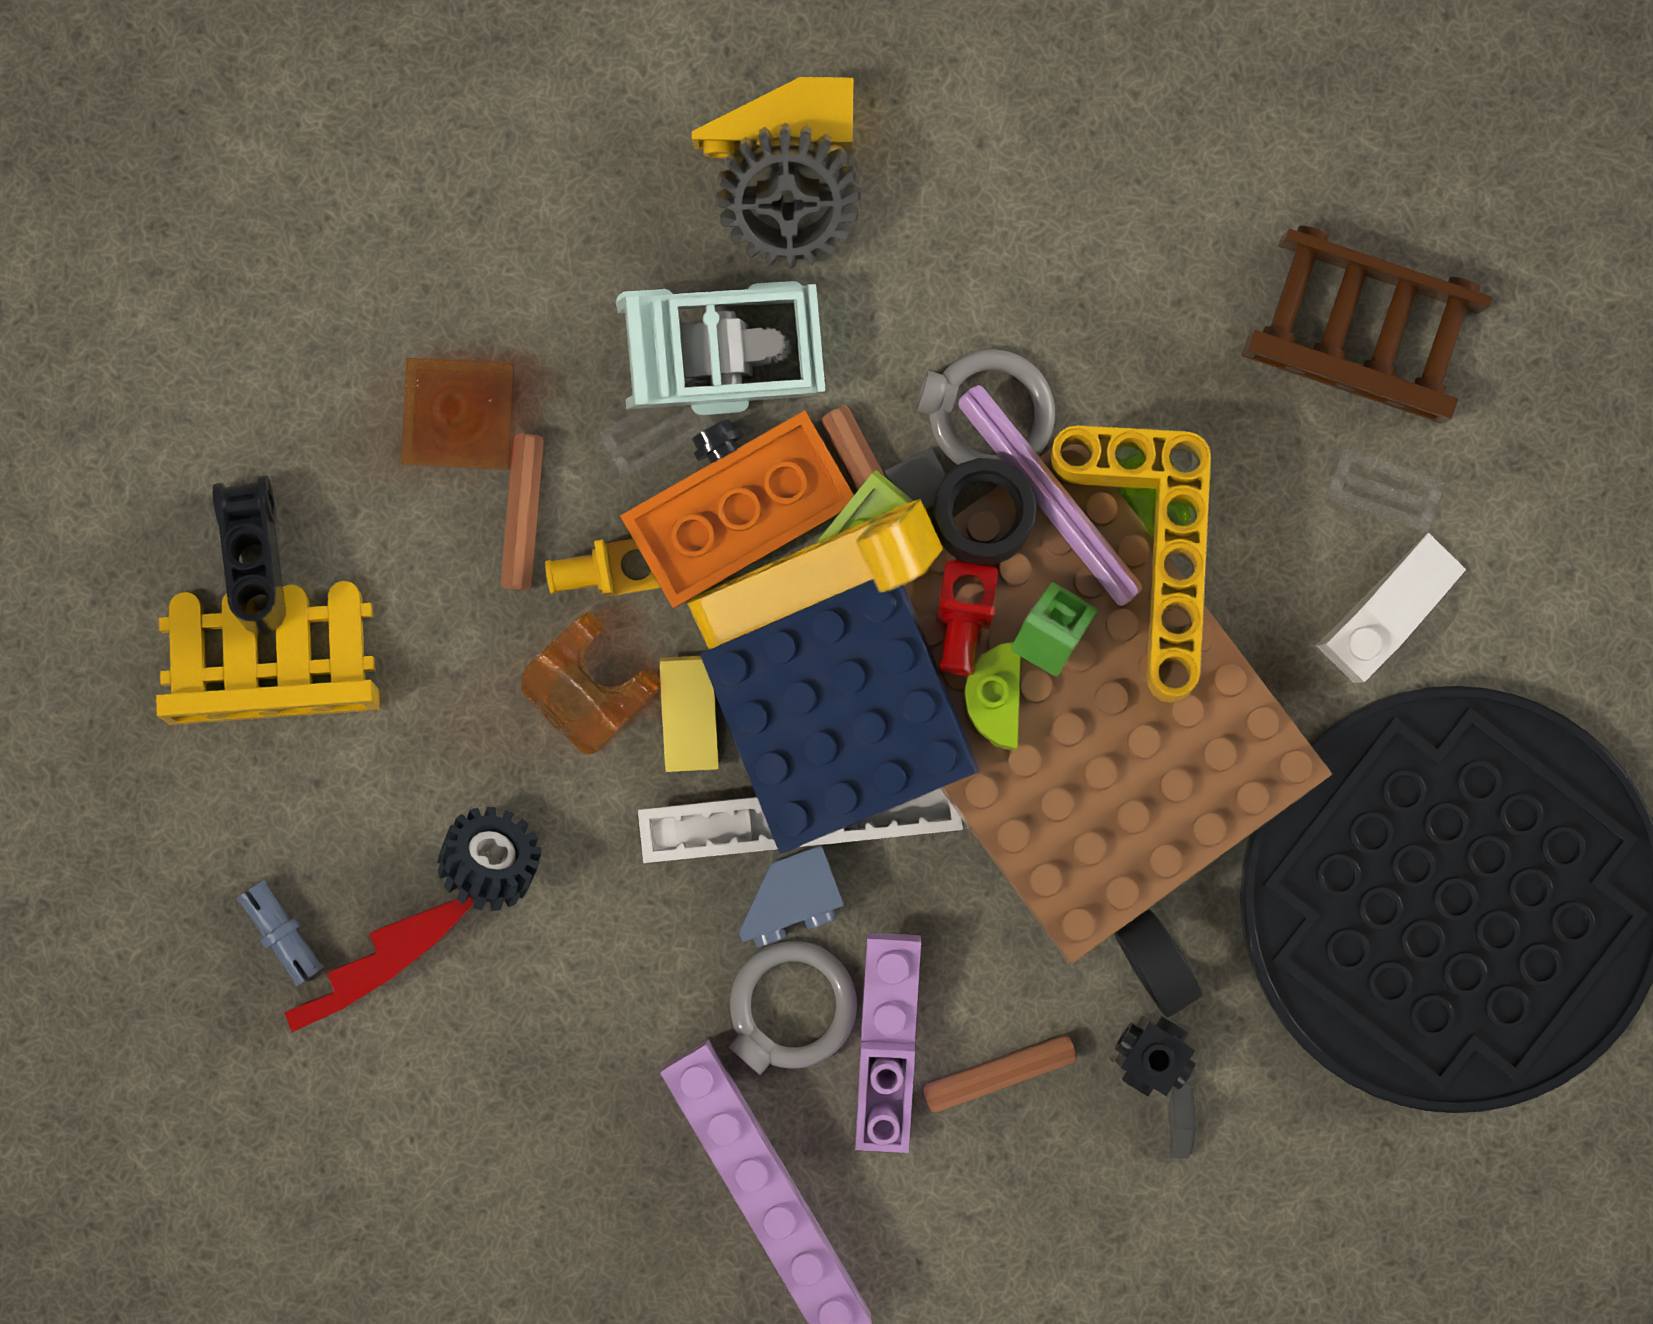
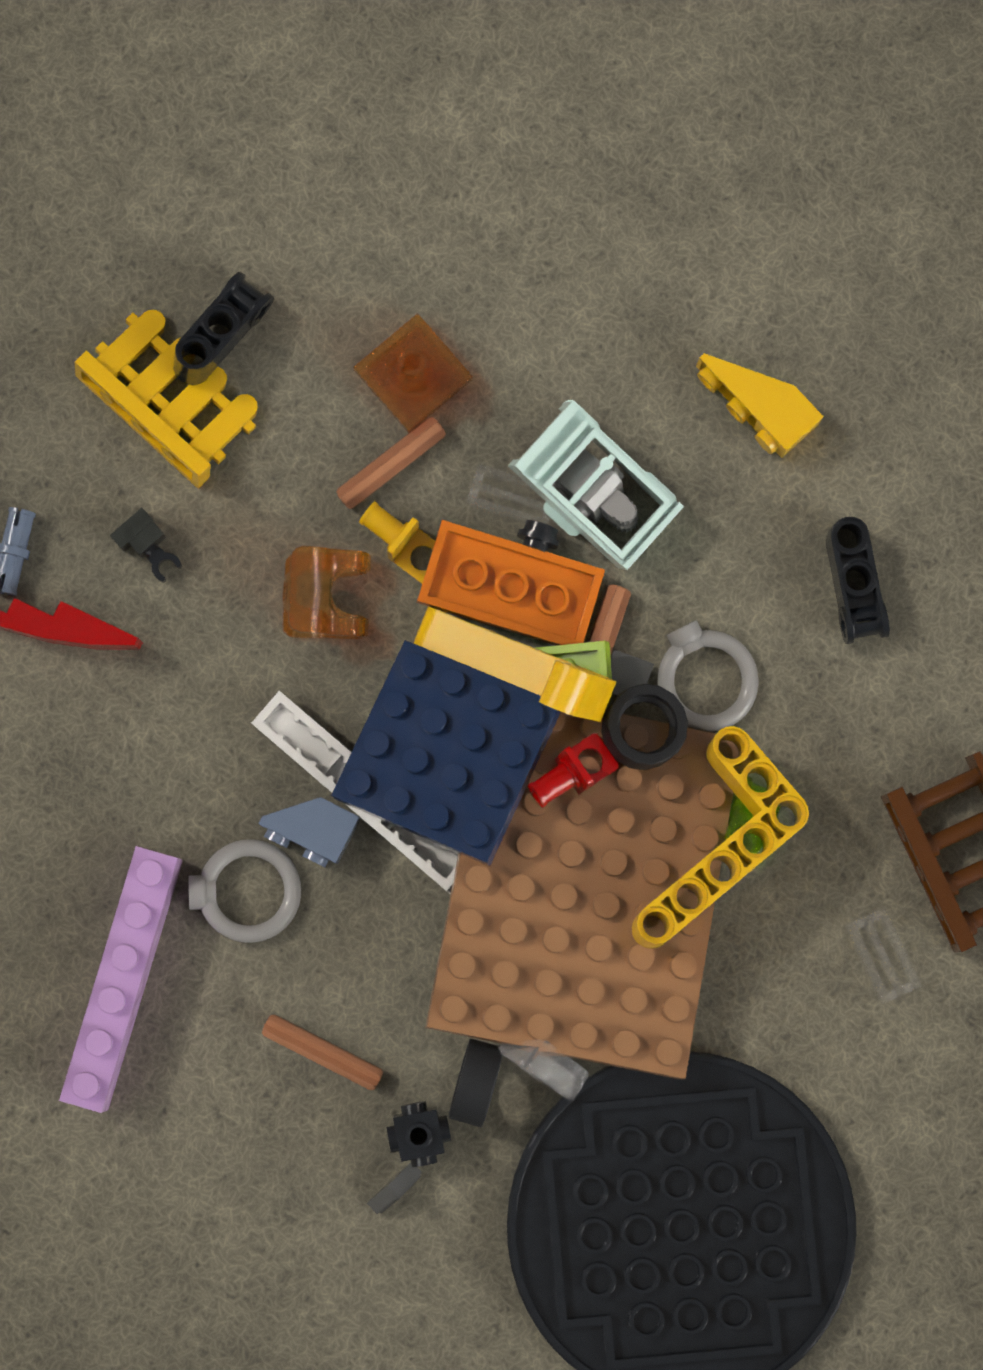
camera: 45 degrees right, 5 degrees down
black bush [437,807,541,911] -> none
light yellow slope [660,656,719,772] -> none
dark grey gear [716,122,861,269] -> none
lavender slope [855,932,921,1153] -> none
lavender axle [958,385,1143,606] -> none
lime plate [963,642,1020,751] -> none
bright green slope [1012,582,1099,676] -> none
white slope [1316,533,1466,683] -> none
none -> pearl dark grey piece [110,507,182,583]
none -> clear slope [499,1039,589,1101]
none -> black piece [826,517,890,644]

